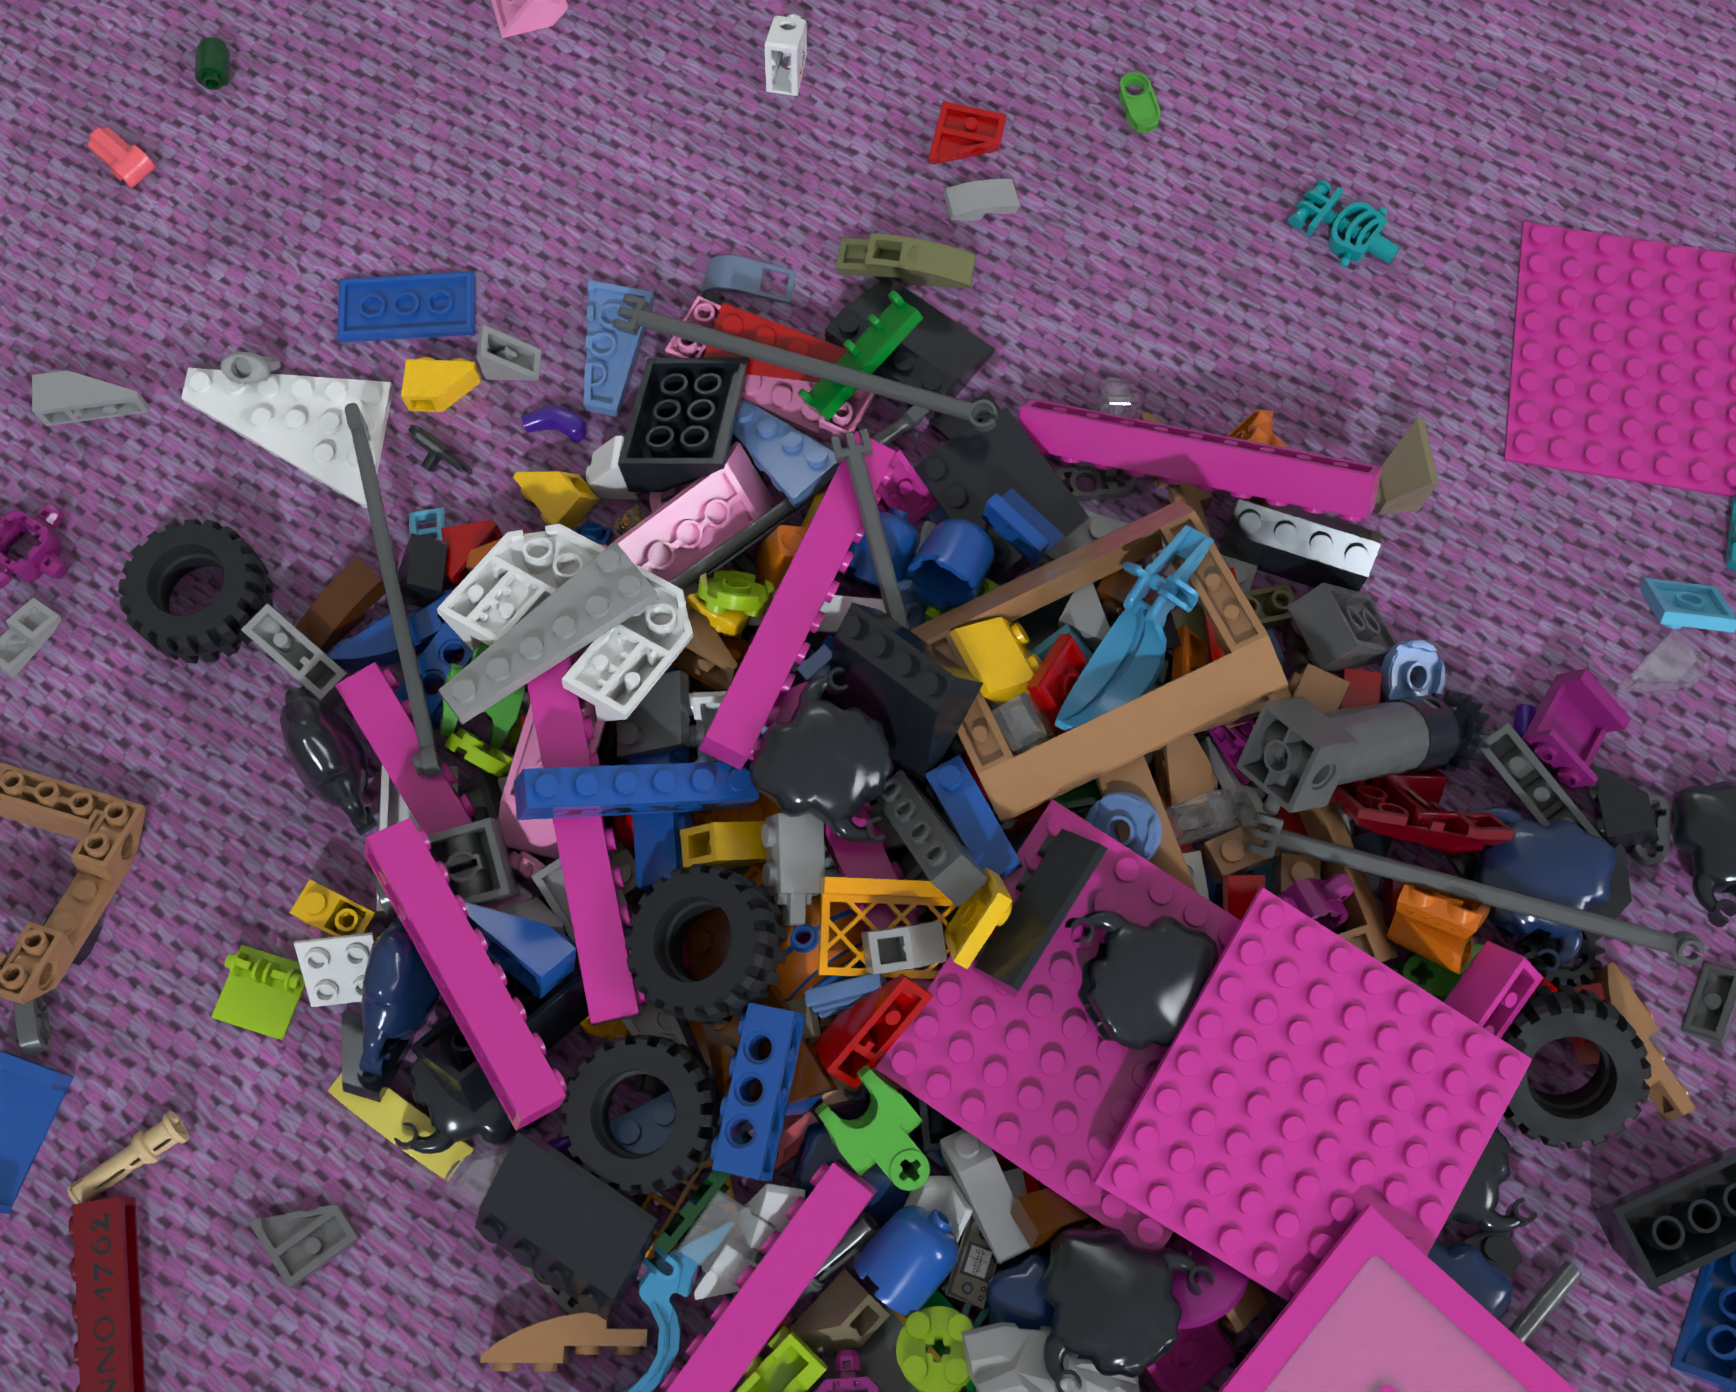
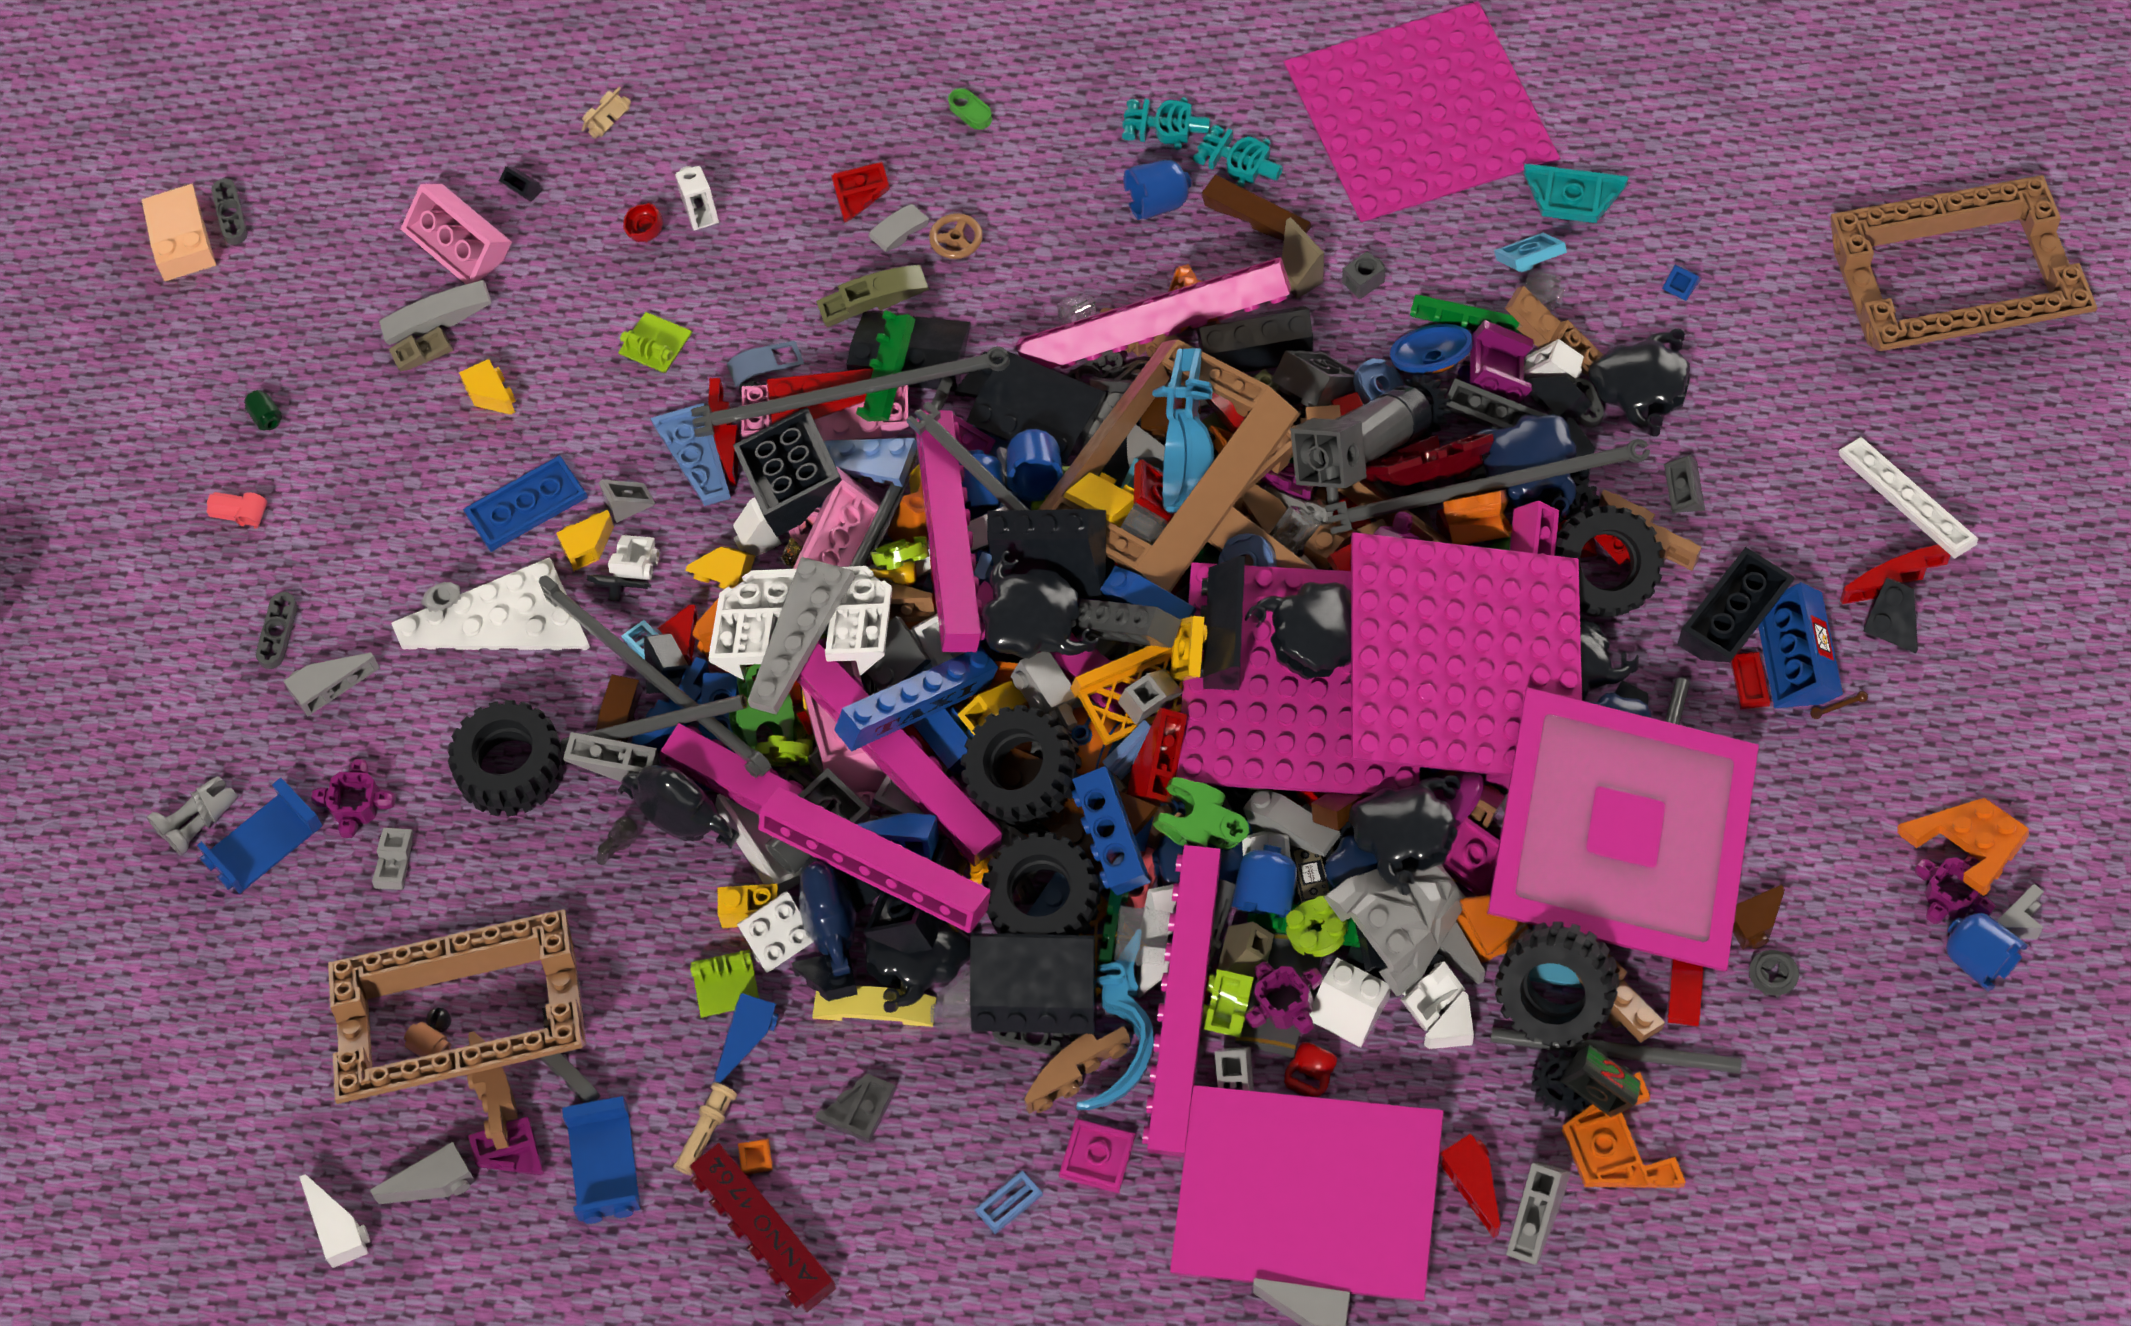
camera: 25 degrees left, 10 degrees down
dark purple arm [521,405,587,442] -> none
blue panel [981,488,1064,566] -> none
none -> dark grey beam [256,592,298,669]
none -> light grey slope [379,280,492,345]
none -> dark tan slope [389,326,454,371]
none -> yellow slope [459,359,516,415]
none -> dark grey piece [561,694,748,752]
none -> clear smoke piece [596,816,638,865]
none -> white cylinder [608,535,660,580]
none -> lime hinge [618,312,693,373]
none -> red hair [623,202,663,242]
none -> red slope [708,378,741,486]
none -> blue slope [712,993,779,1084]
none -> orange tile [738,1138,773,1175]
none -> medium nougat piece [929,213,983,259]
none -> flat silver wing [1090,360,1148,393]
none -> blue cylinder [1123,160,1191,220]
none -> teal torso [1193,125,1283,188]
none -> reddish brown slope [1201,174,1312,241]
none -> dark grey brick [1342,251,1385,300]
none -> blue dish [1390,324,1473,375]
none -> green hinge [1410,294,1521,334]
none -> medium nougat slope [1505,286,1603,375]
none -> white slope [1524,339,1584,382]
none -> red tile [1730,652,1771,710]

